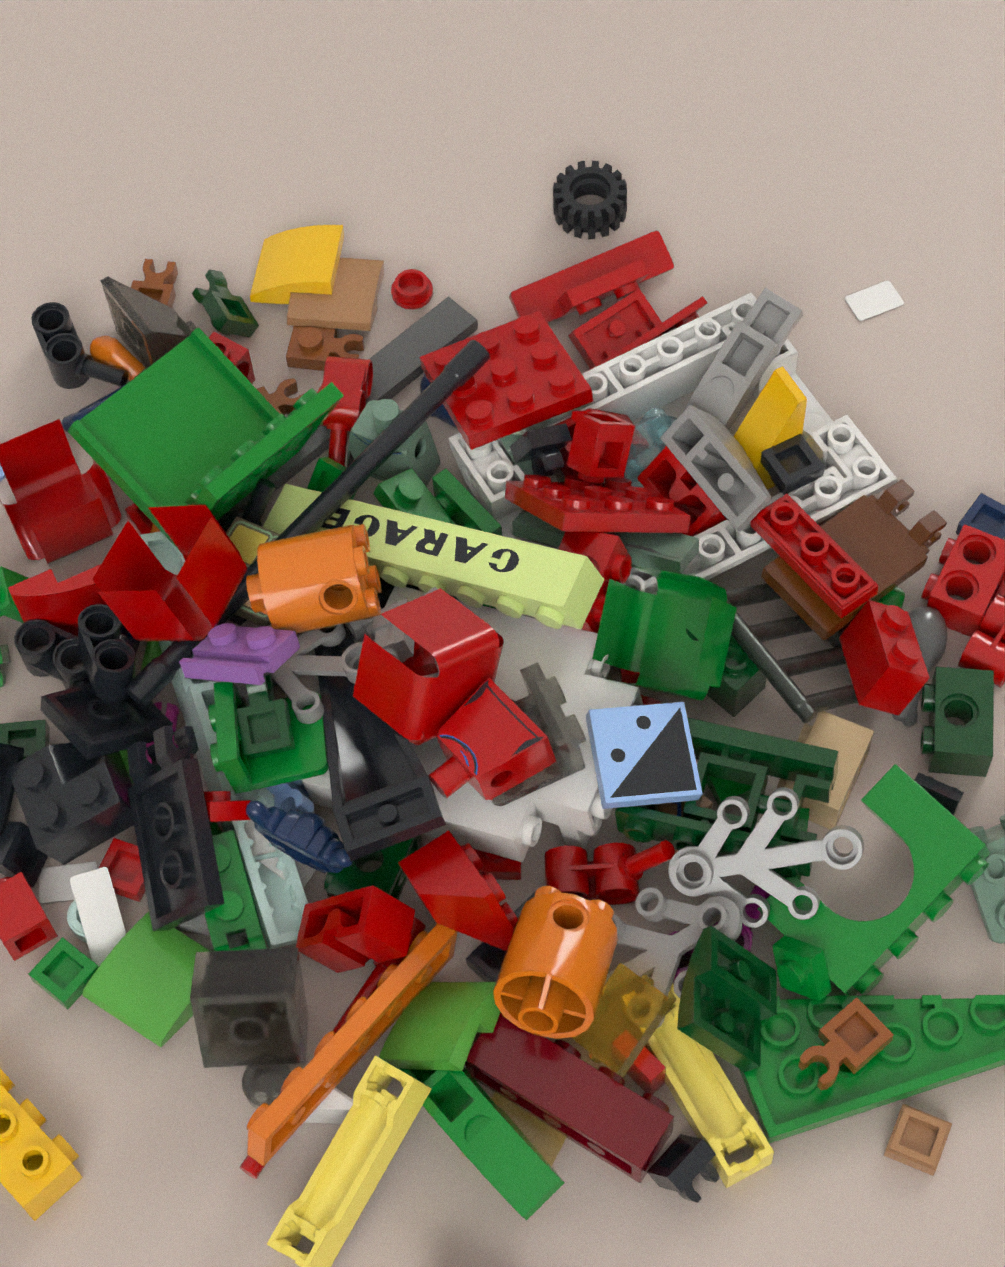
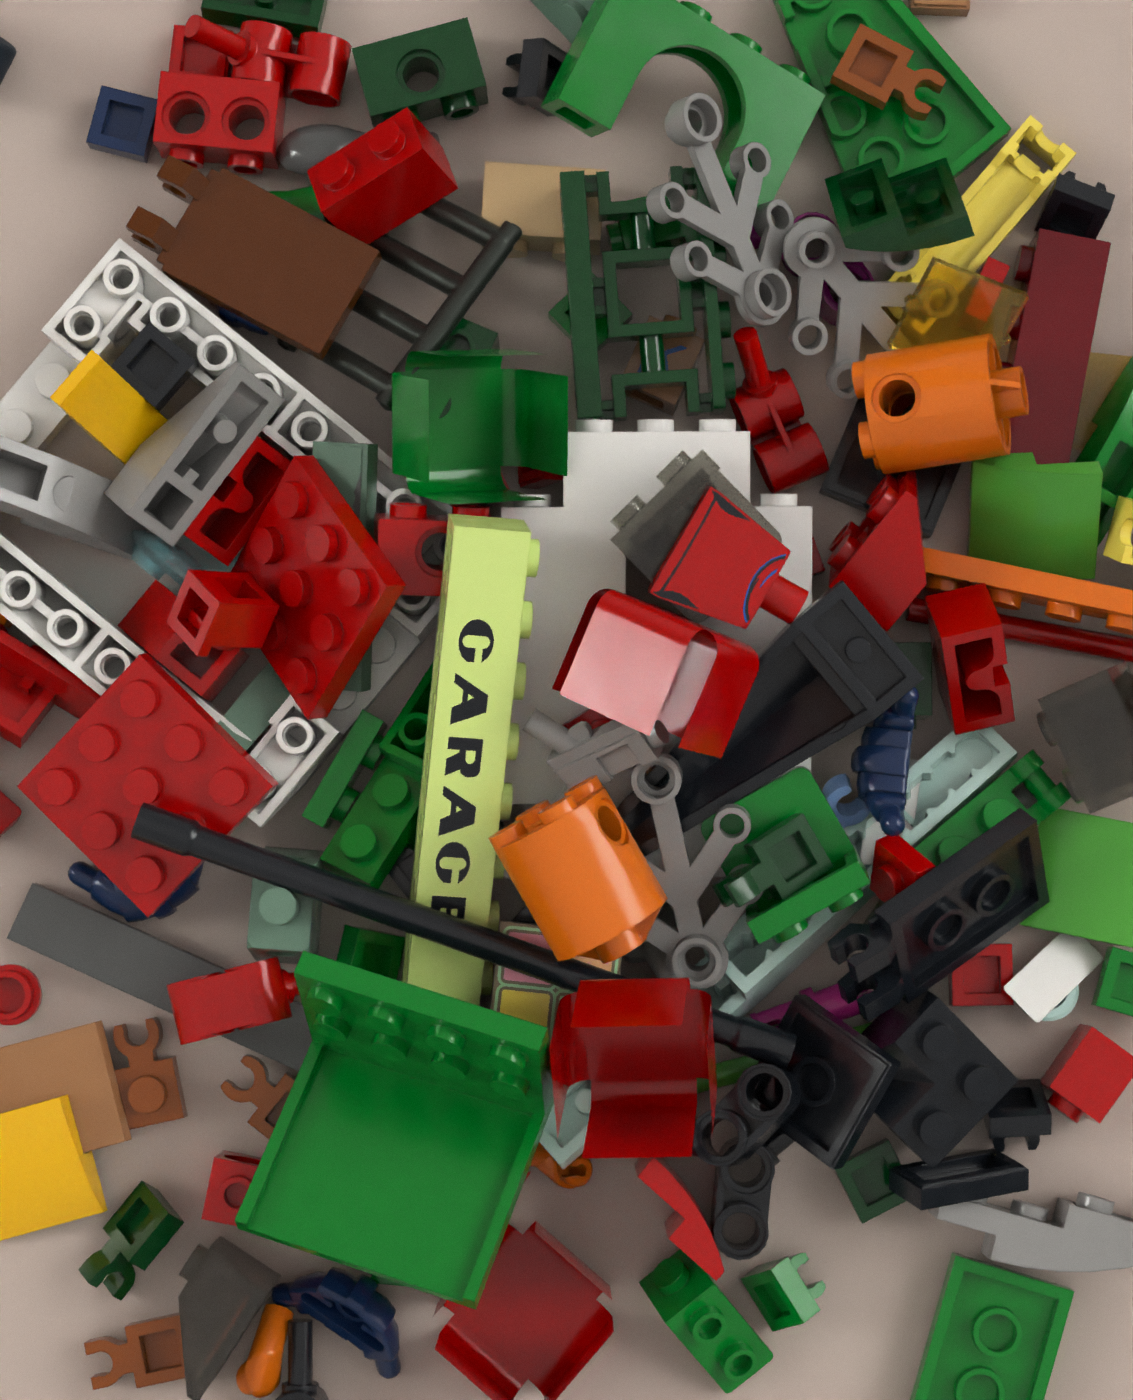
camera: 115 degrees left, 25 degrees up
white sticker [39,862,97,904] -> none
medium lavender plate [179,623,300,685] -> none
black tile [510,423,572,477] -> none
light blue tile [586,702,702,809] -> none
red tile [750,494,879,619] -> none
green plate [772,935,832,1002] -> none

